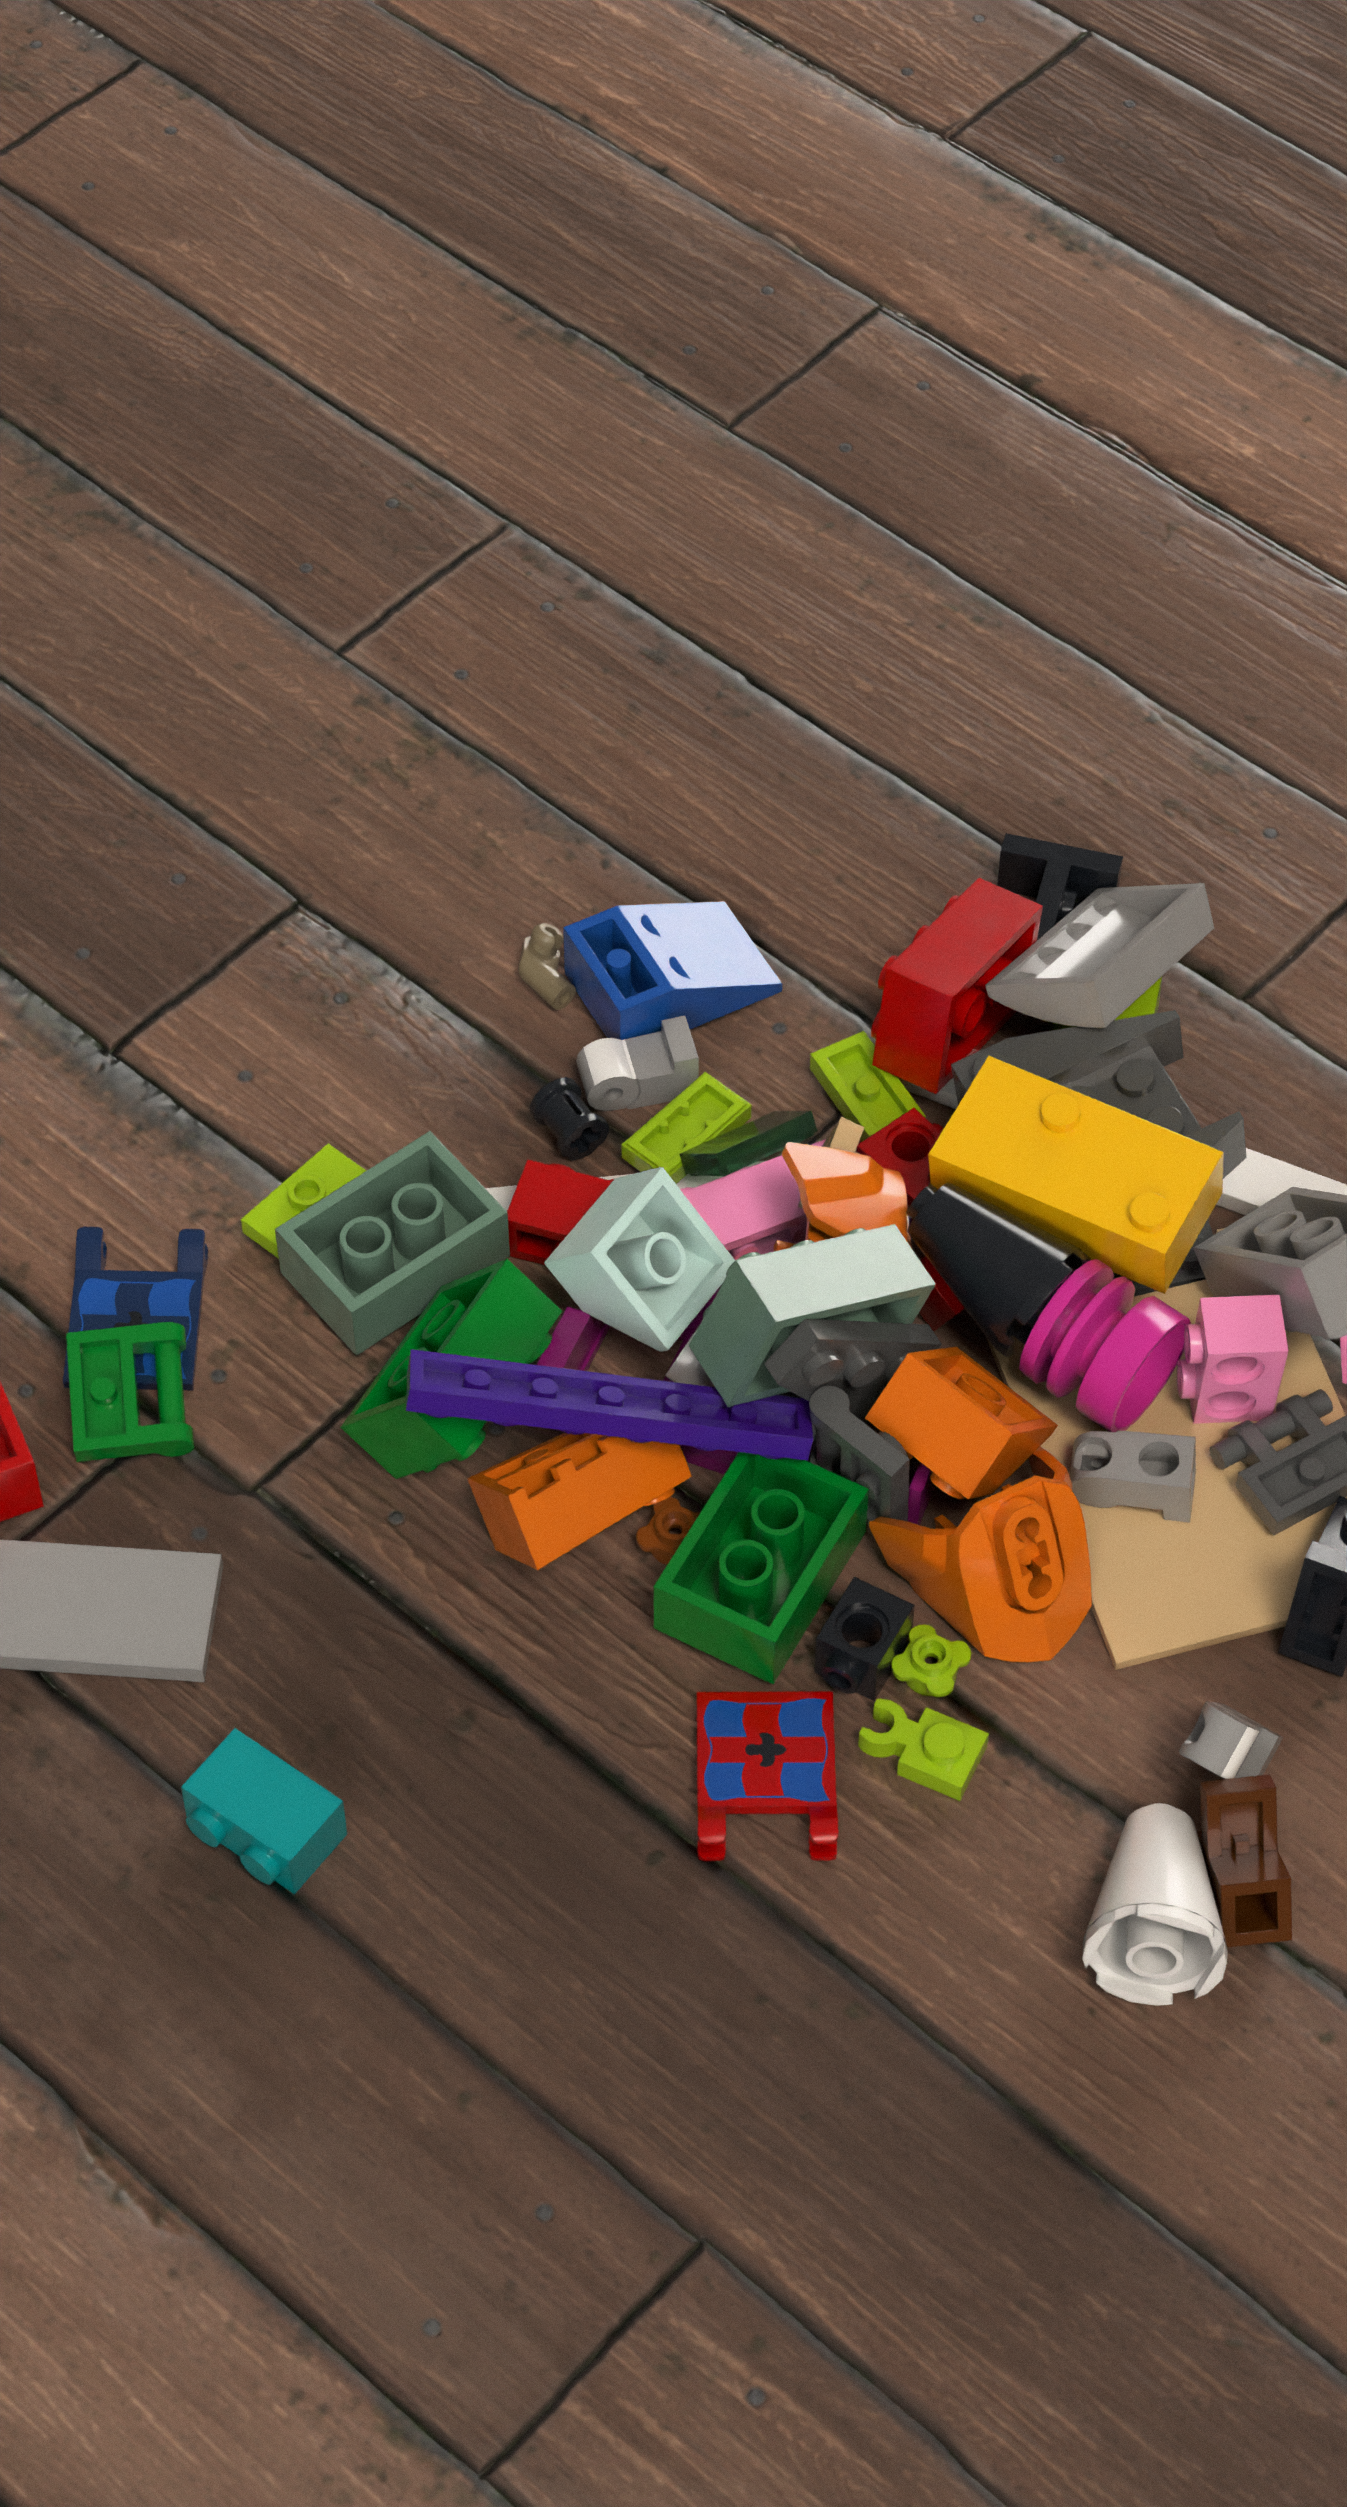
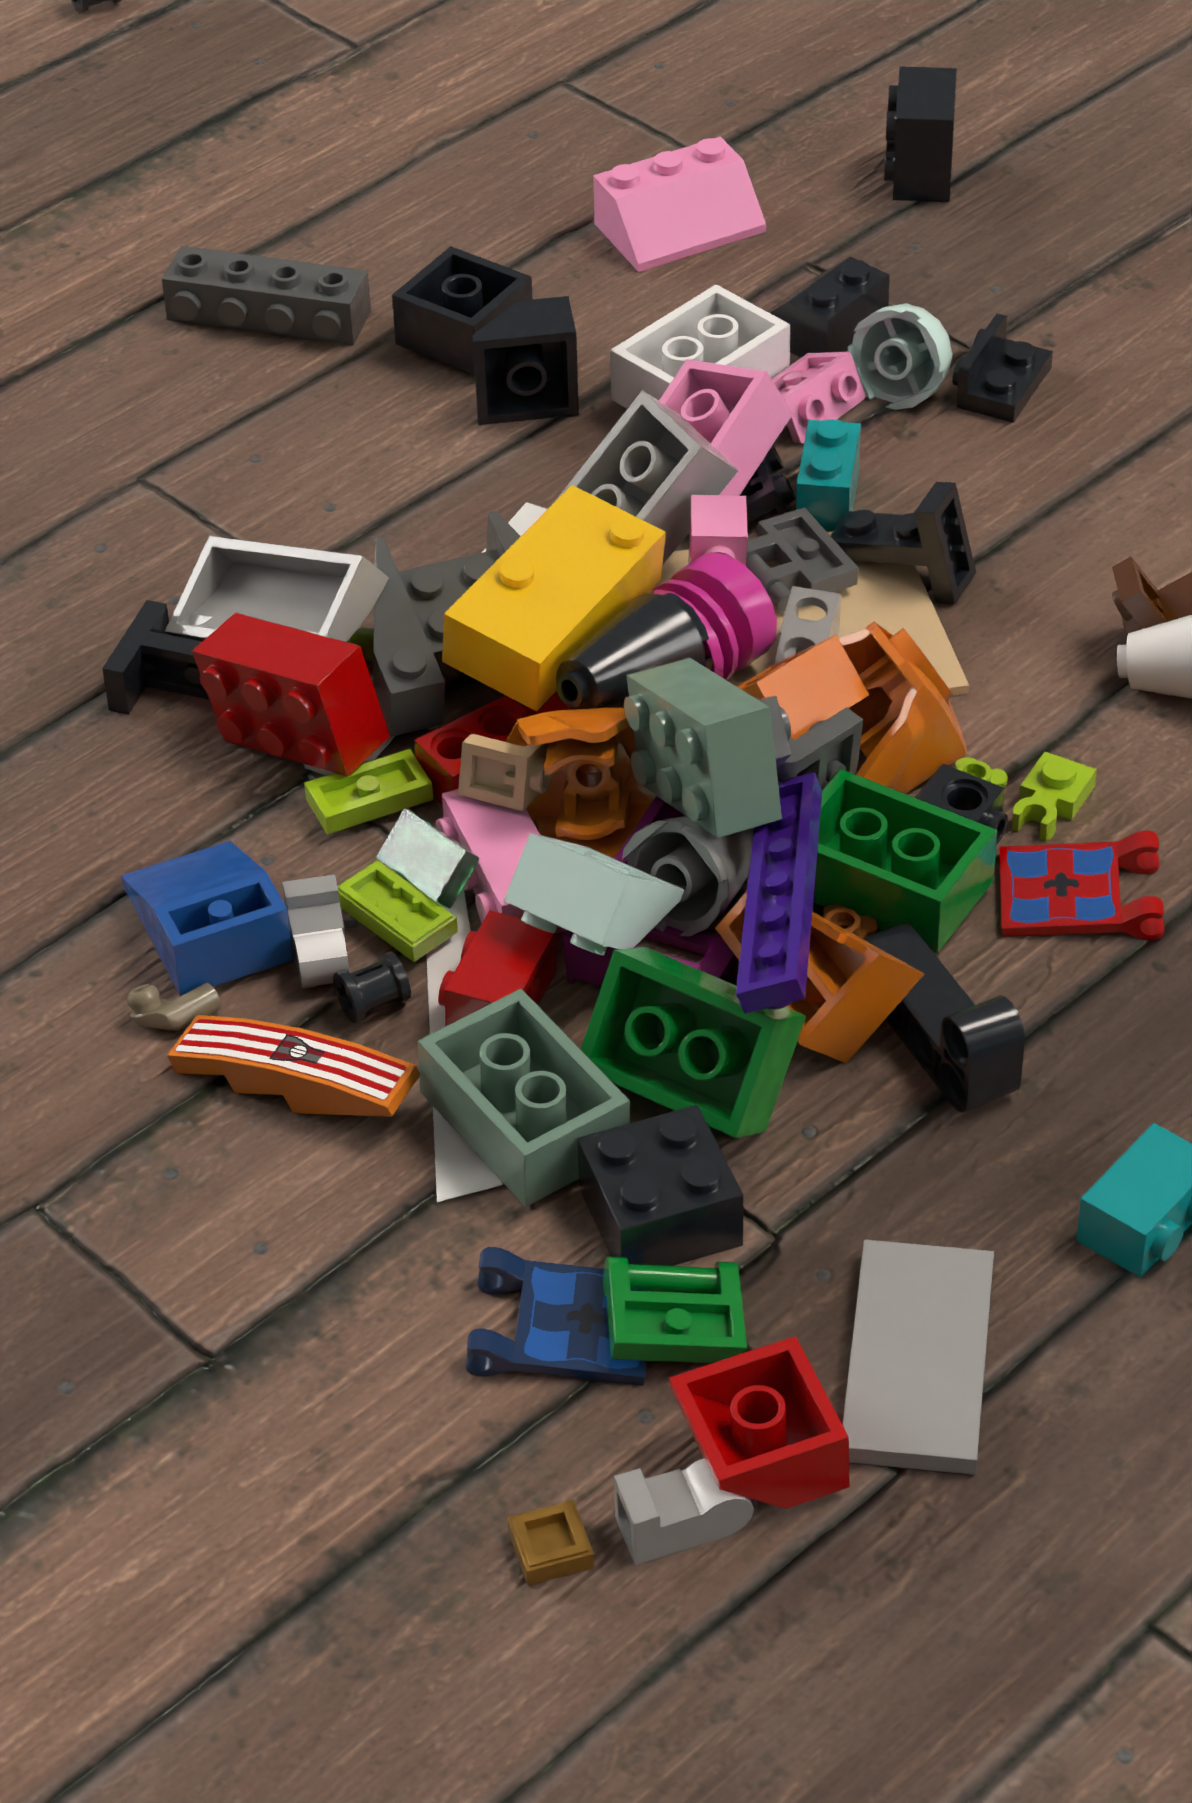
camera: 85 degrees left, 10 degrees down
lime plate [241,1143,366,1259] -> none
light grey leg [1179,1701,1284,1779] -> none
none -> slope [167,1015,421,1117]
none -> black brick [577,1104,743,1266]
none -> black beam [862,922,1025,1113]

